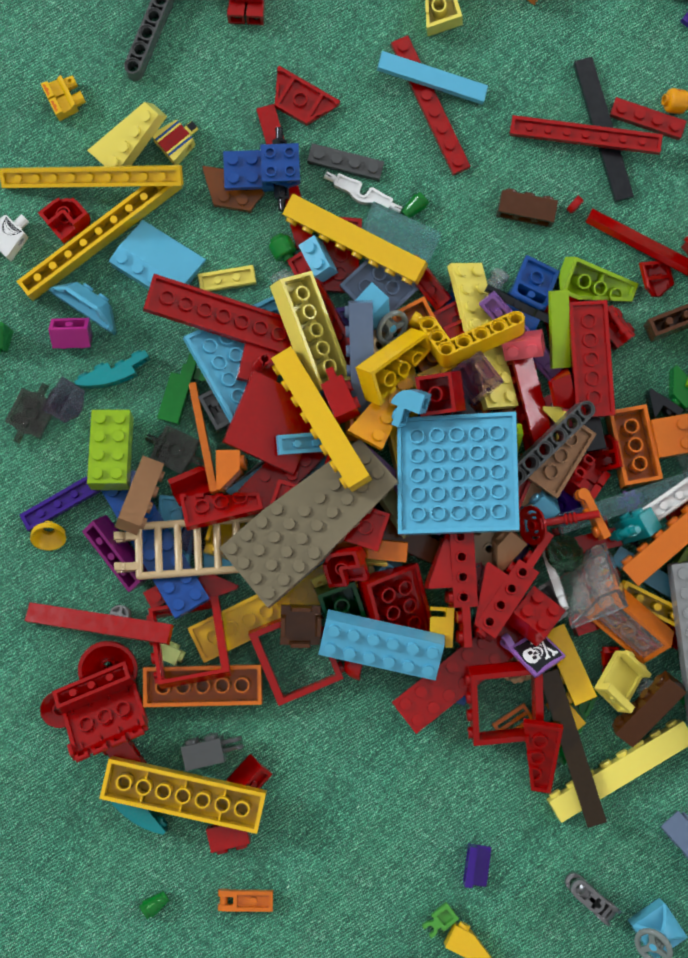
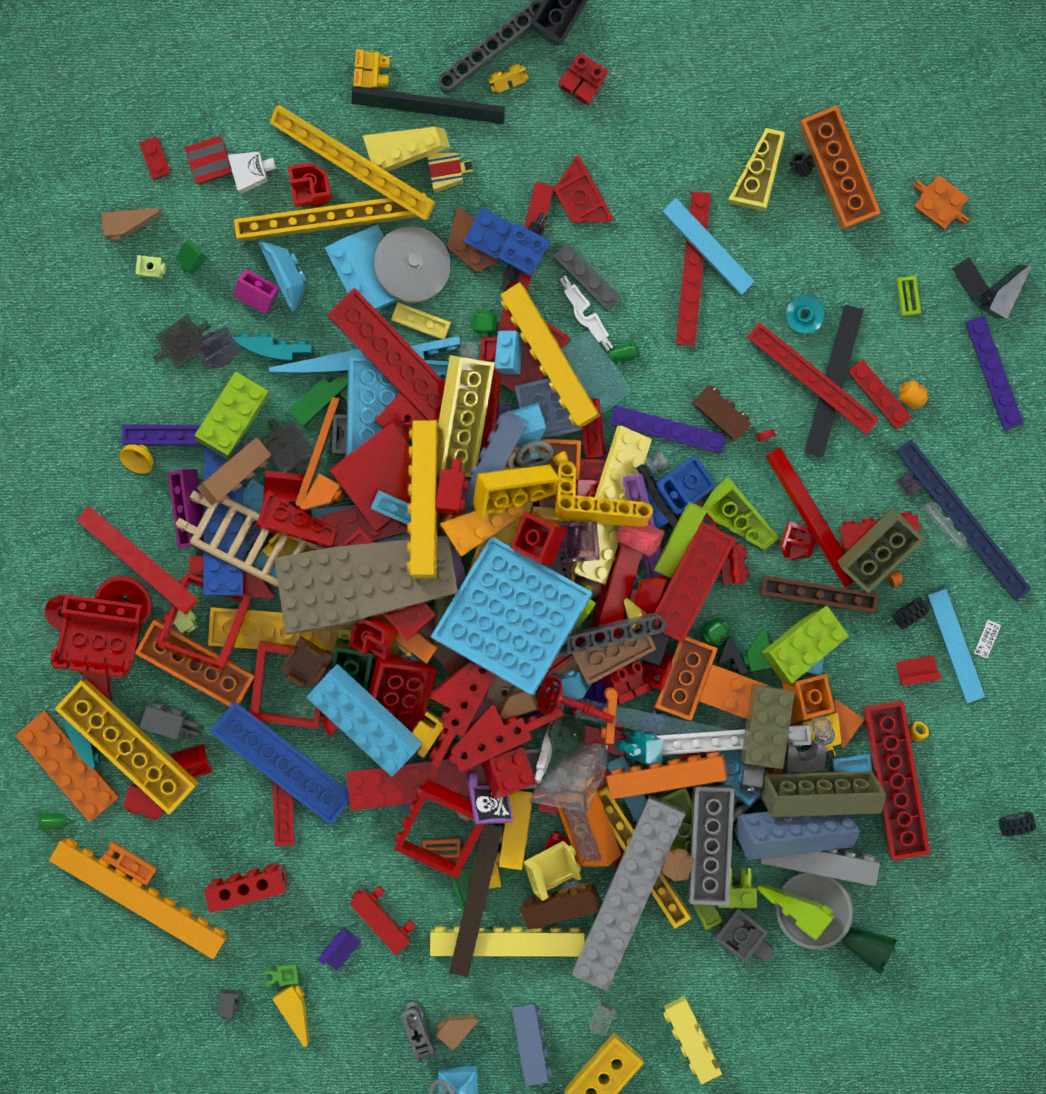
camera: 35 degrees right, 5 degrees up
light grey wheel [110,605,131,618] -> none
medium azure brick [391,389,432,427] -> none
red wing [523,718,563,794] -> none
none -> orange plate [15,710,120,823]
none -> light orange brick [48,838,228,959]
none -> red brick [204,863,289,913]
none -> blue plate [210,701,350,825]
none -> medium azure slope [269,336,461,374]
none -> red plate [273,781,295,846]
none -> red brick [349,885,415,955]
none -> black tile [351,87,505,124]
none -> light grey dish [373,226,451,303]
none -> medium nougat slope [436,1014,479,1050]
none -> yellow hinge [487,64,529,94]
none -> dark purple plate [610,406,726,454]
none -> green head [701,618,731,647]
none -> teal dish [786,295,824,334]
none -> lime tile [896,275,921,317]

